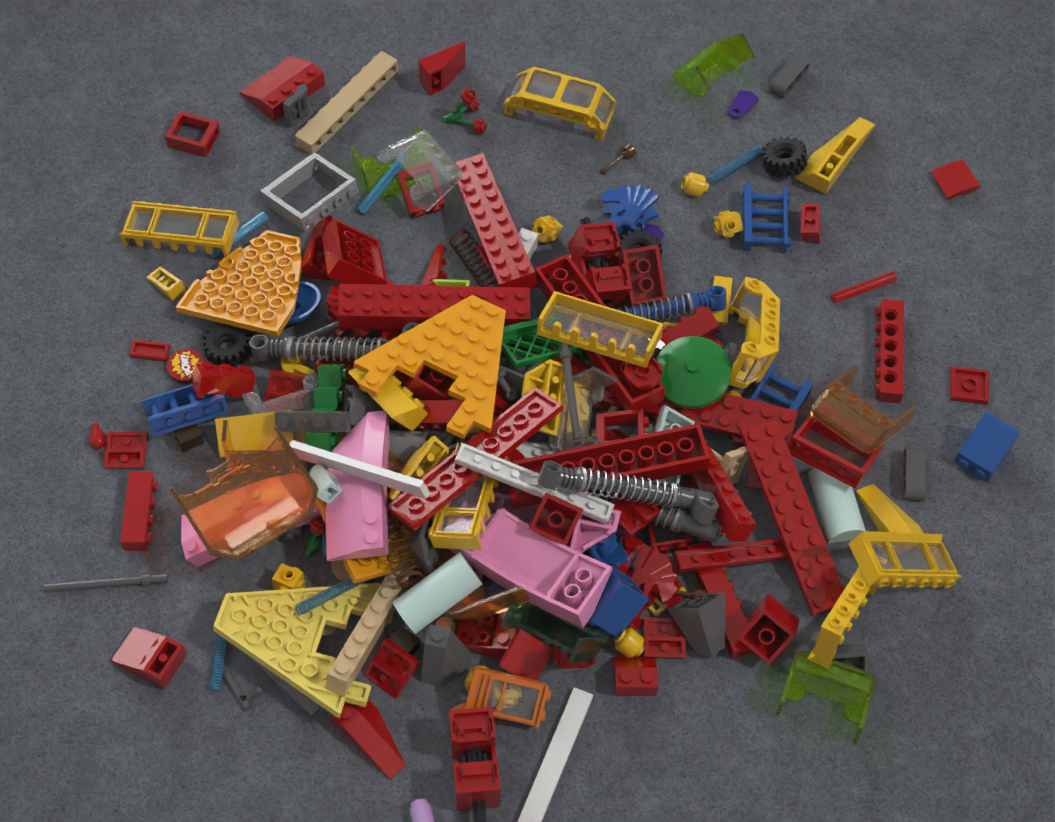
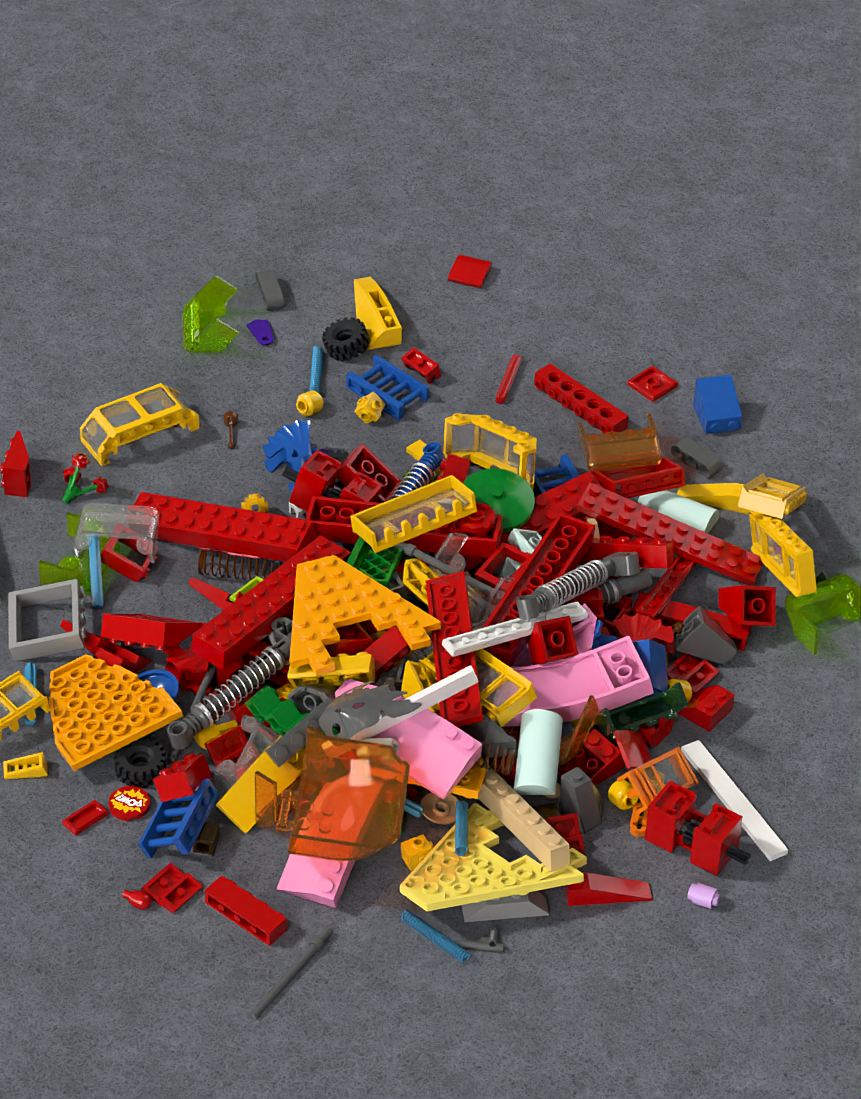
camera: 50 degrees left, 15 degrees down
red slope [111,627,187,689] -> none
none -> dark grey piece [318,680,422,745]

